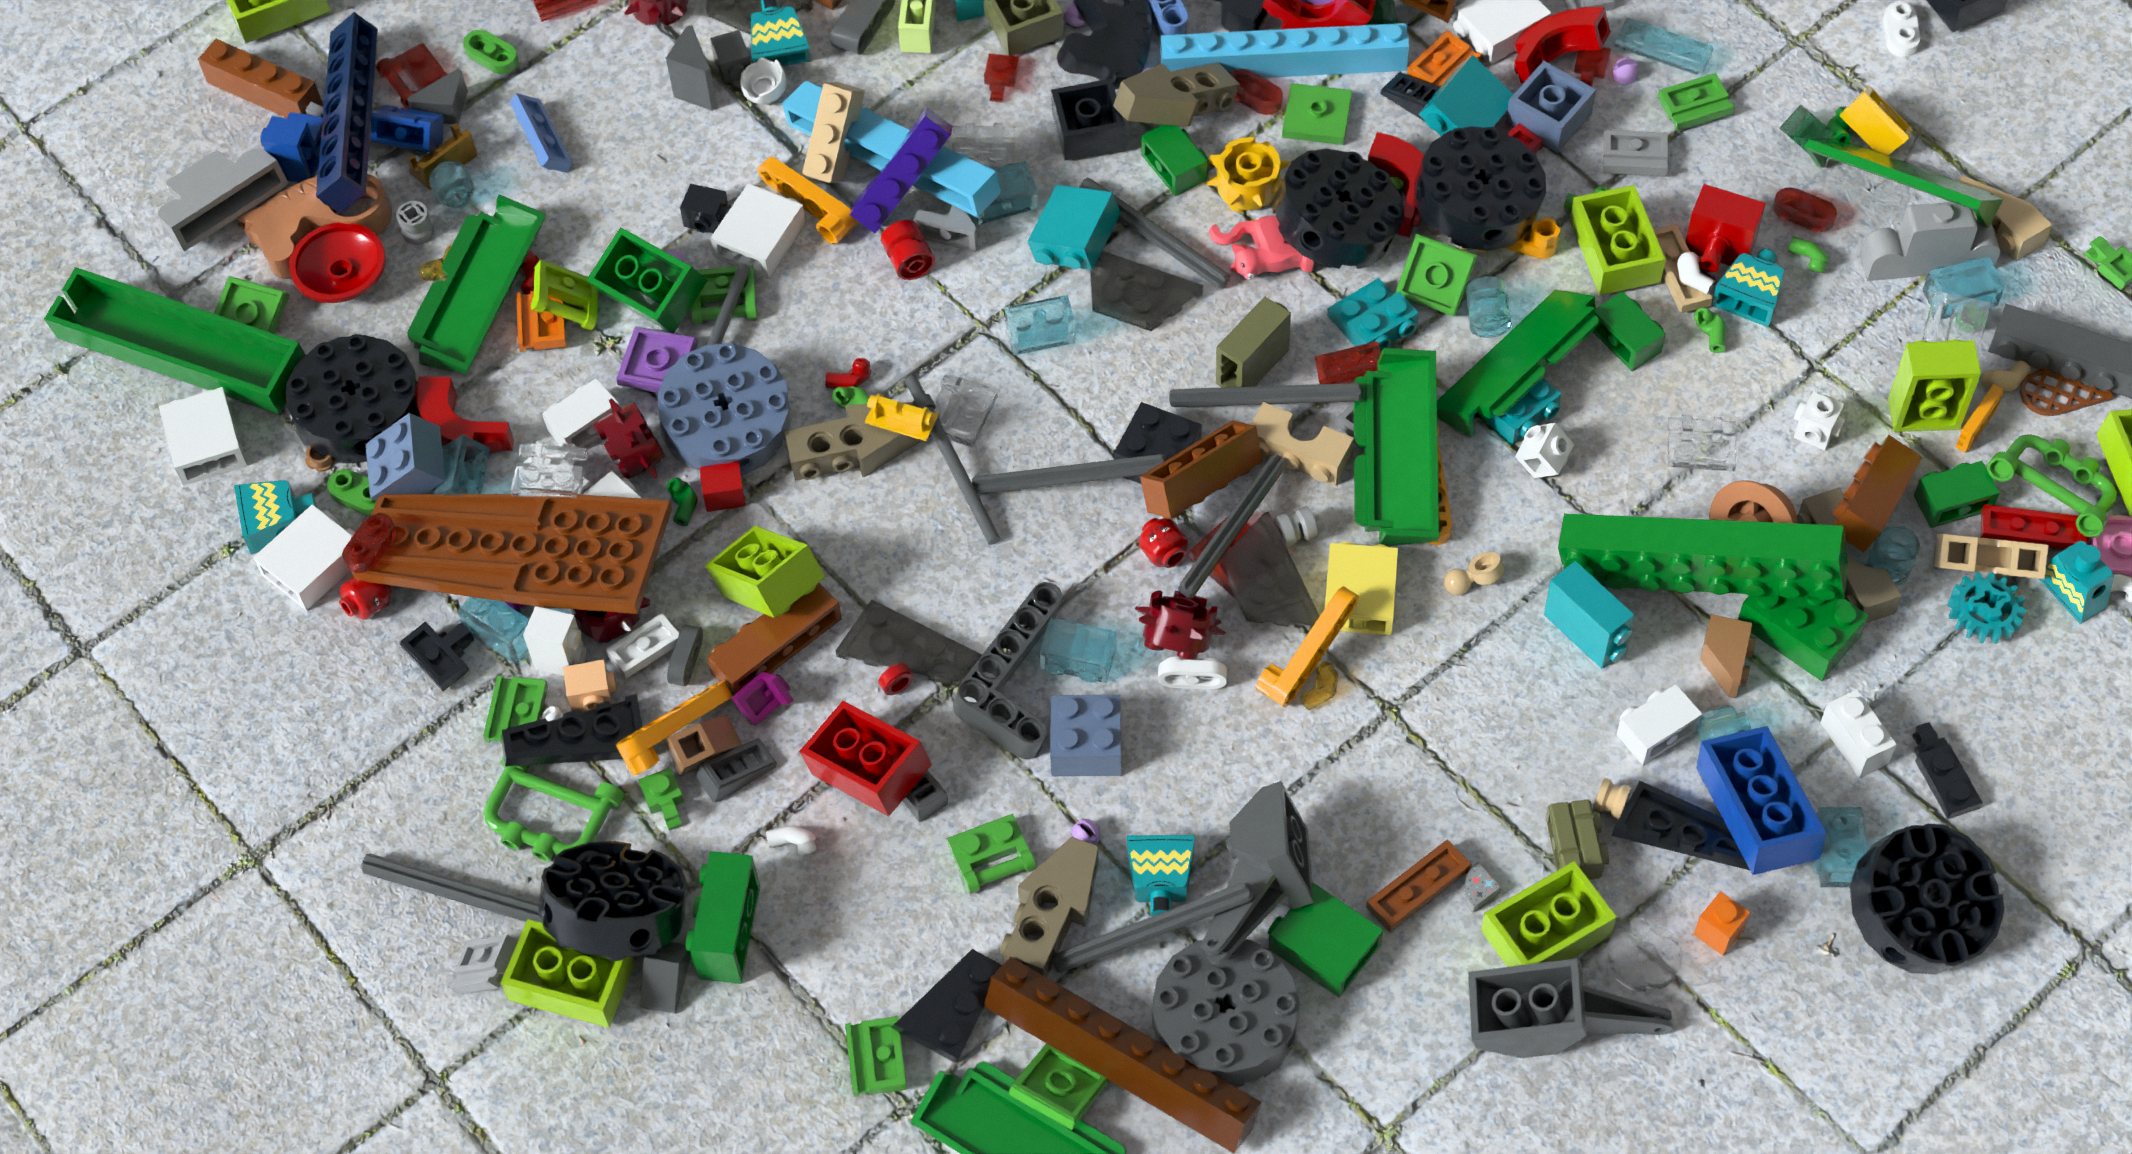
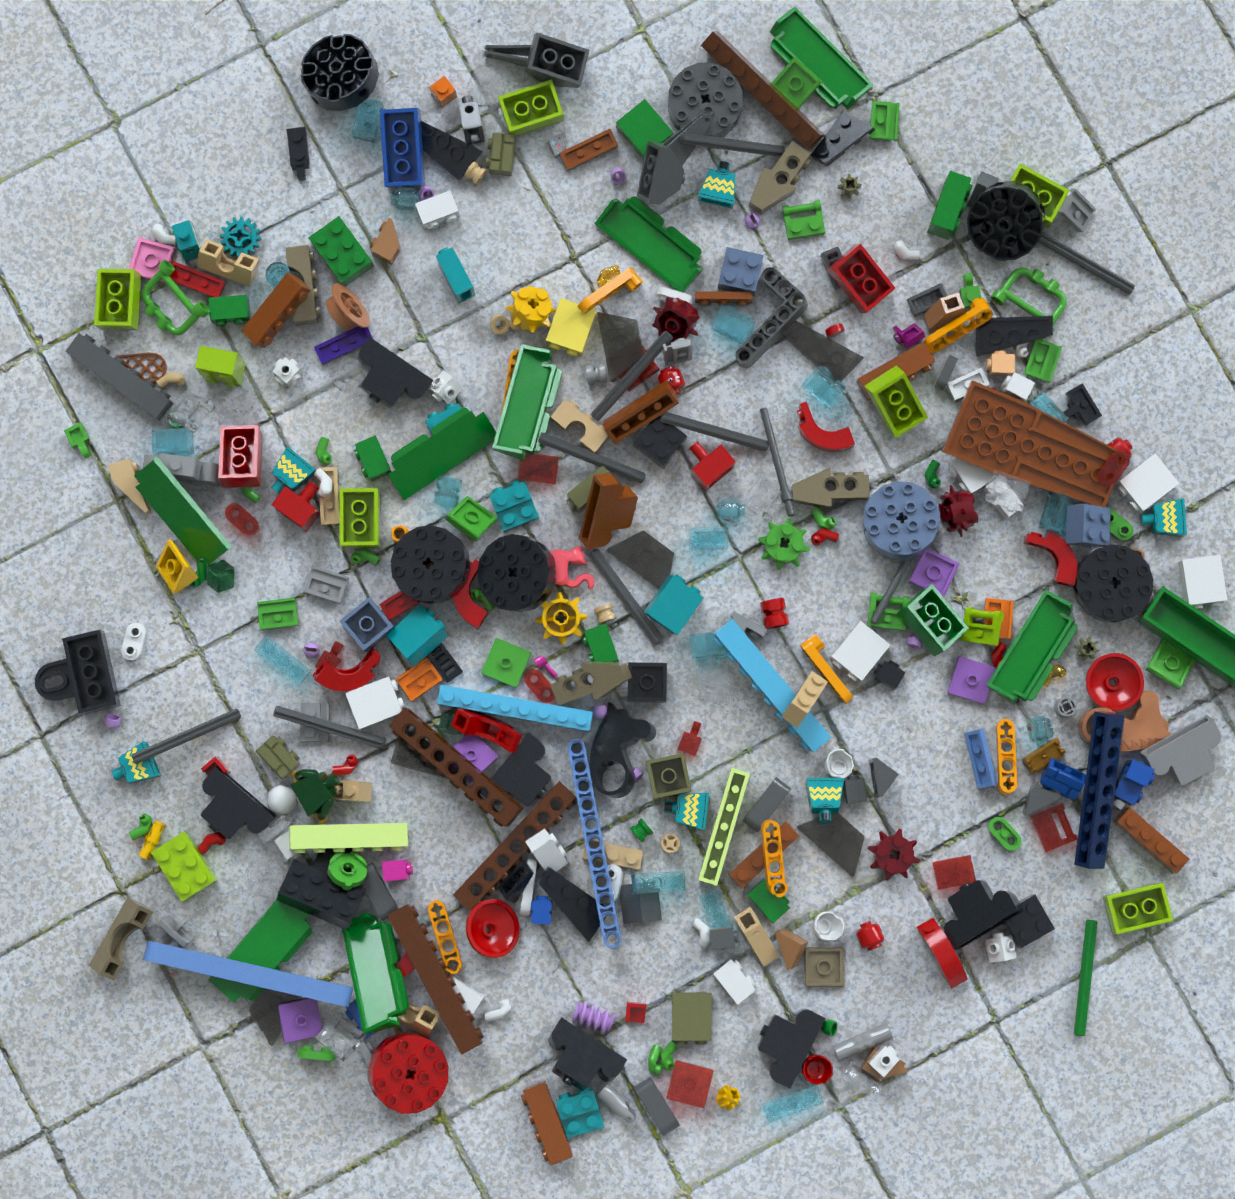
camera: 170 degrees left, 25 degrees up
white brick [542,379,619,456] -> none
red panel [699,461,746,512] -> none
dark purple arch [850,107,953,233] -> none
yellow hinge [865,393,939,442] -> none
green piece [1558,513,1849,600] -> none
white brick [1820,689,1897,778] -> none
light orange tile [1955,384,2004,453] -> none
none -> red brick [218,425,262,488]
none -> dark purple plate [314,326,373,365]
none -> black brick [358,337,433,408]
none -> lavender hinge [418,186,434,201]
none -> torso [459,96,485,144]
none -> yellow brick [505,286,556,333]
none -> dark pink hand [534,656,558,678]
none -> dark orange brick [578,473,638,549]
none -> tan wheel [594,603,617,624]
none -> green slope [595,196,704,293]
none -> lavender hinge [610,167,626,184]
none -> light grey plate [663,338,692,366]
none -> red brick [689,441,736,492]
none -> dark orange plate [695,291,753,306]
none -> clear light blue head [717,499,745,524]
none -> bright green brick [758,519,810,570]
none -> red arch [797,401,855,452]
none -> clear light blue brick [802,366,848,410]
none -> olive gear [837,174,862,199]
none -> medium lavender plate [947,656,996,704]
none -> light orange beam [996,719,1017,796]
none -> olive gear [1074,637,1099,661]

